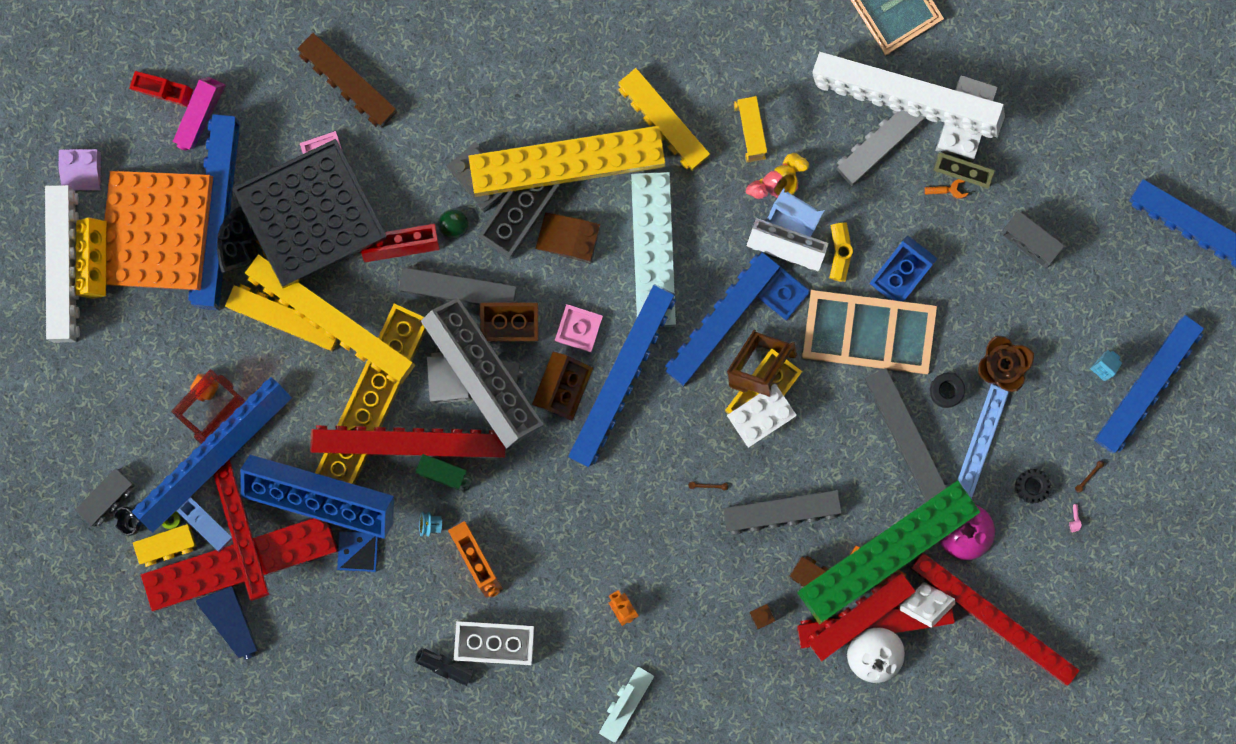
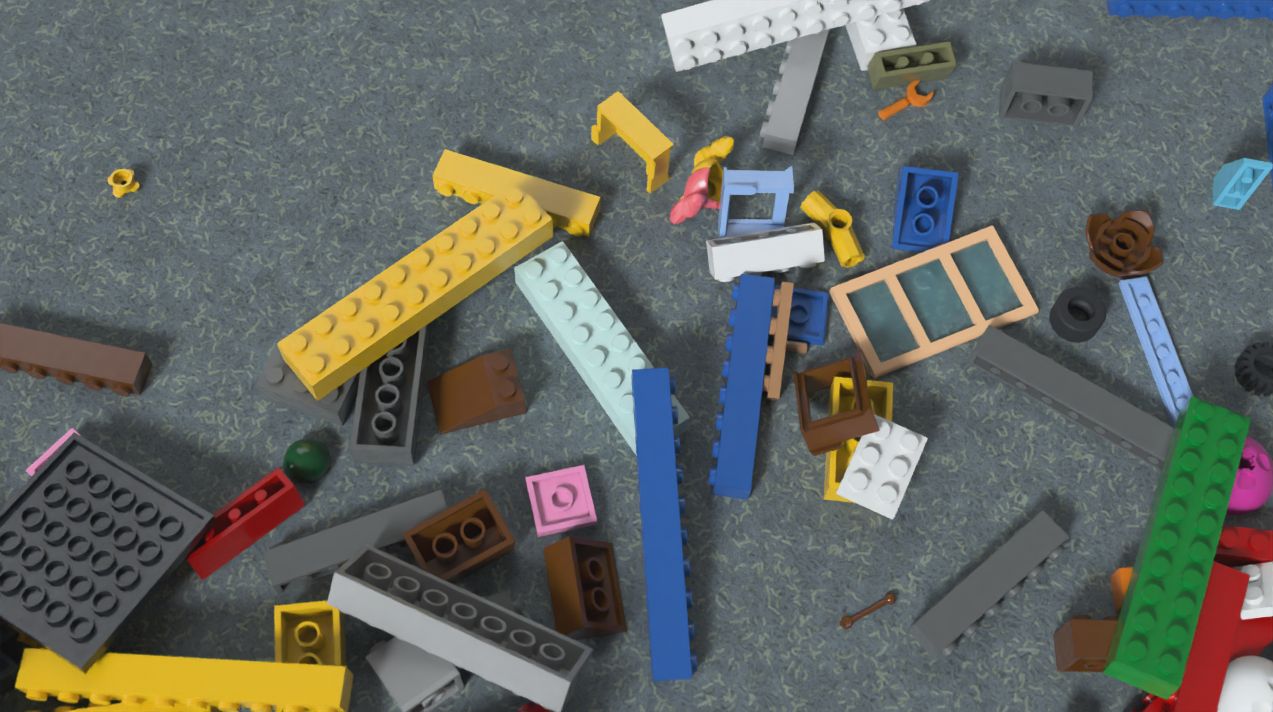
camera: 40 degrees left, 20 degrees down
none -> medium nougat plate [762,282,807,401]

